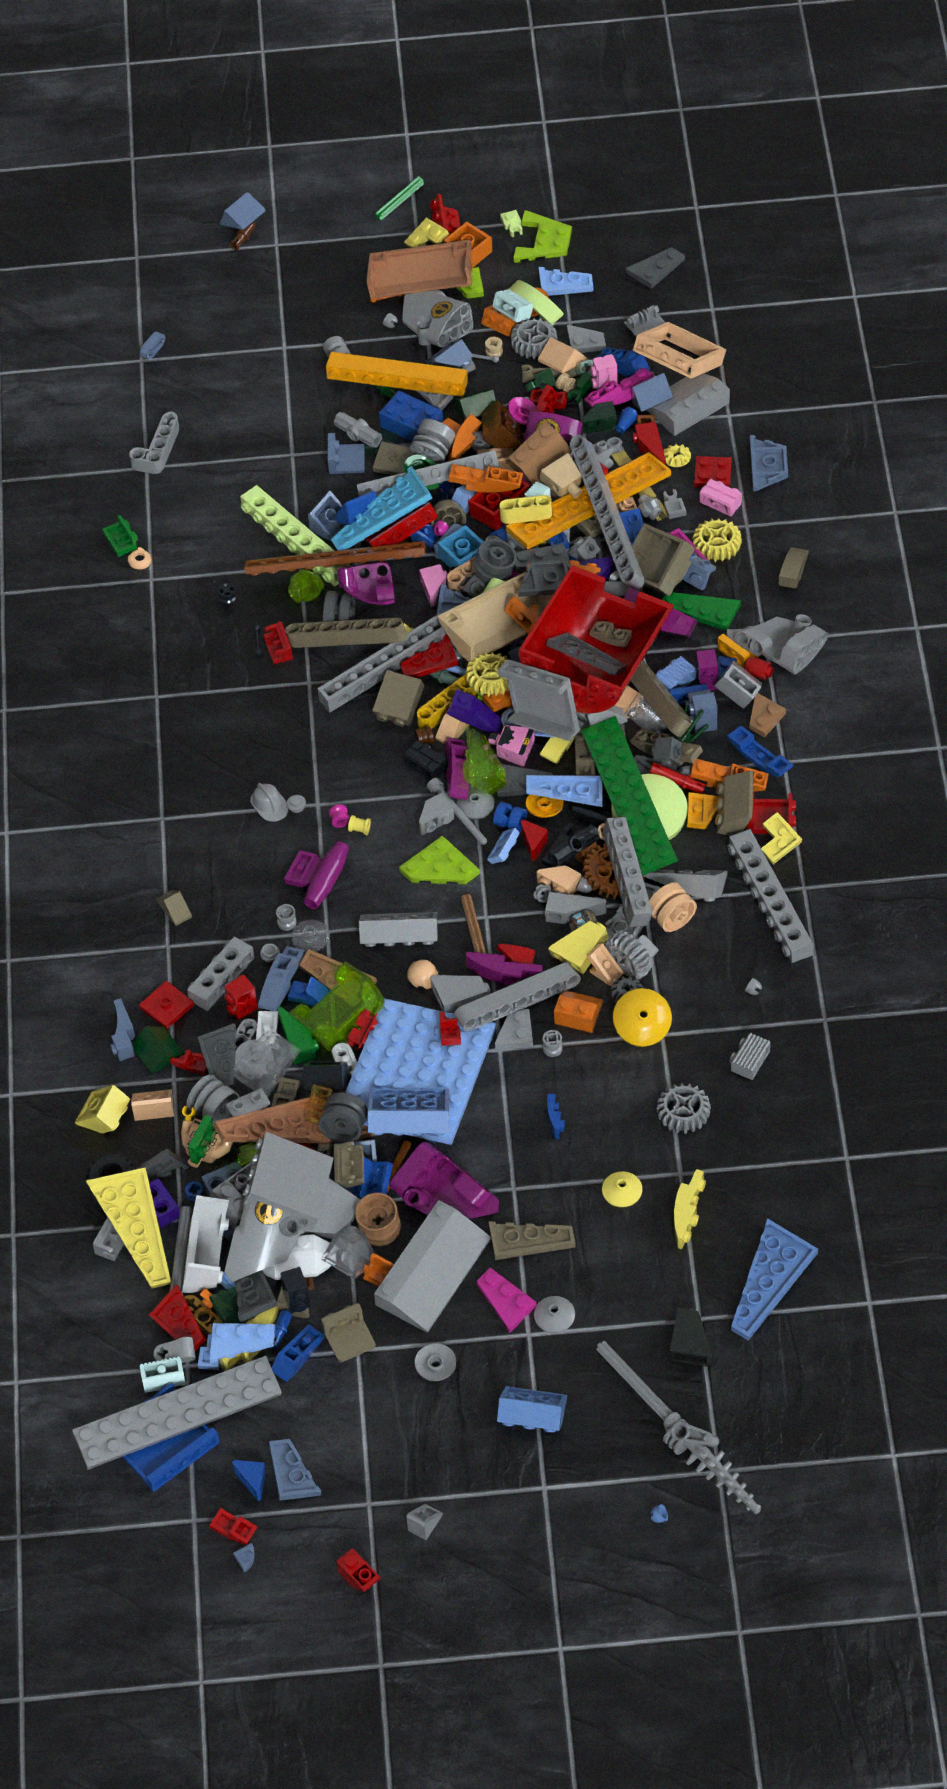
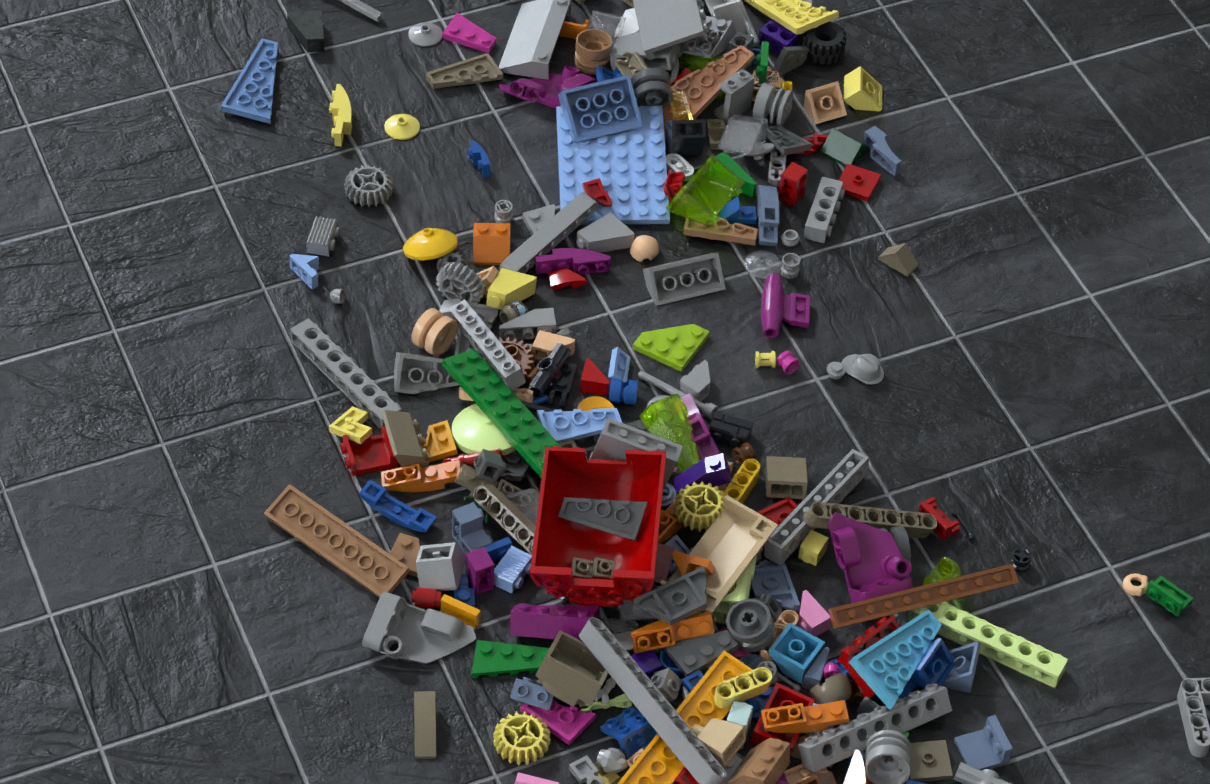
camera: 155 degrees right, 5 degrees down
white plate [256,1011,279,1048] -> none
medium nougat axle [461,894,486,954] -> none
none -> medium nougat plate [264,484,410,598]
none -> light blue slope [289,254,319,290]
none -> dark grey brick [728,31,754,52]

